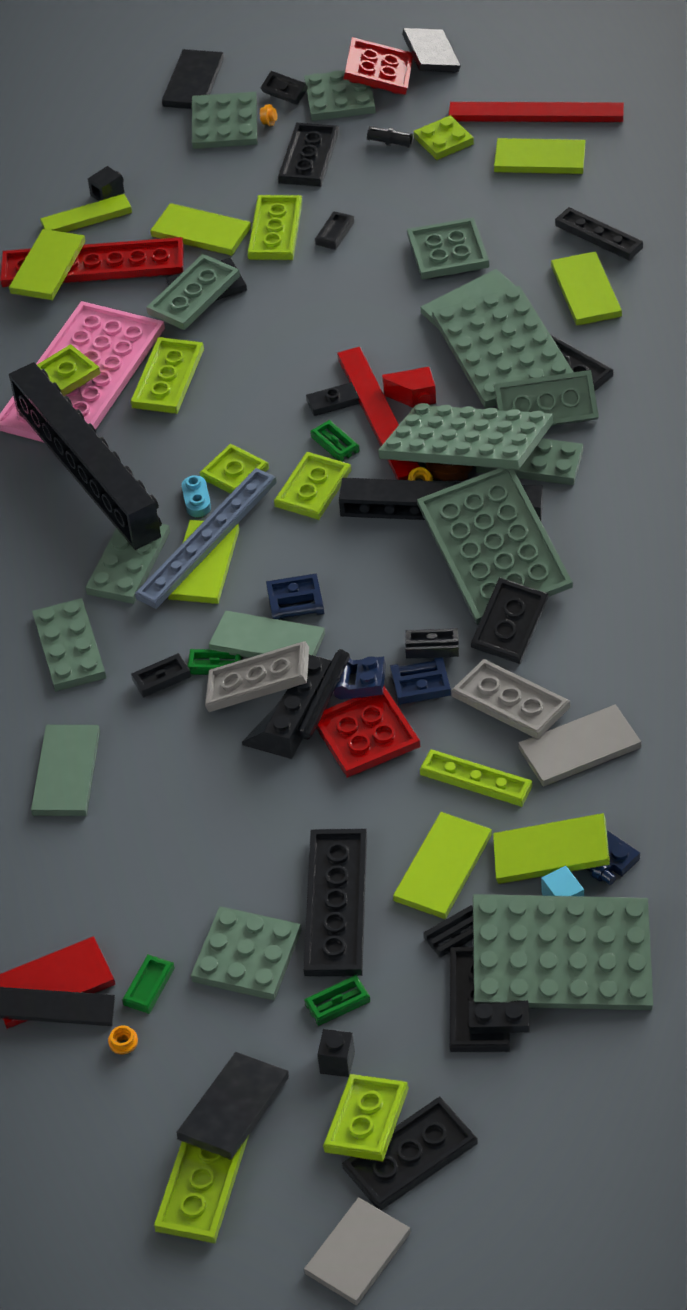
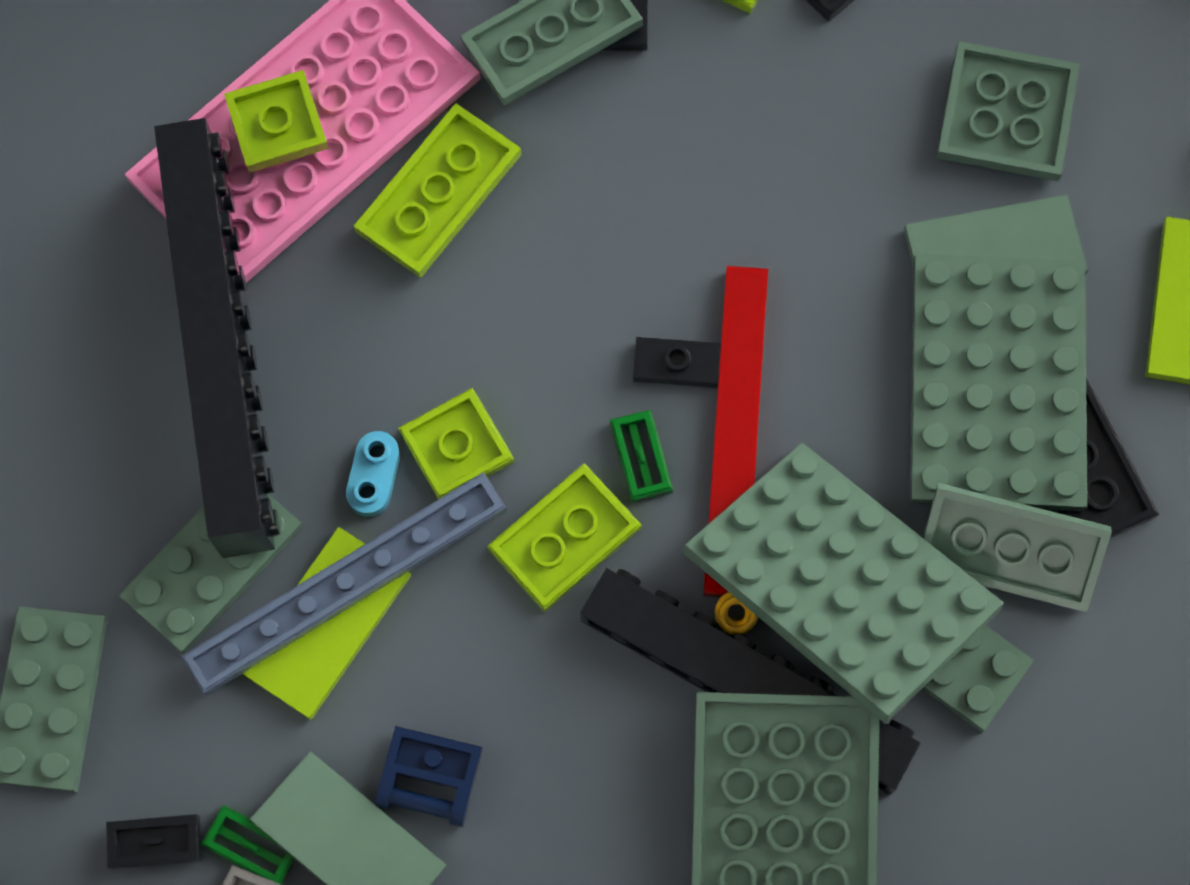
camera: 20 degrees right, 25 degrees up
red slope [382,367,436,408] -> none

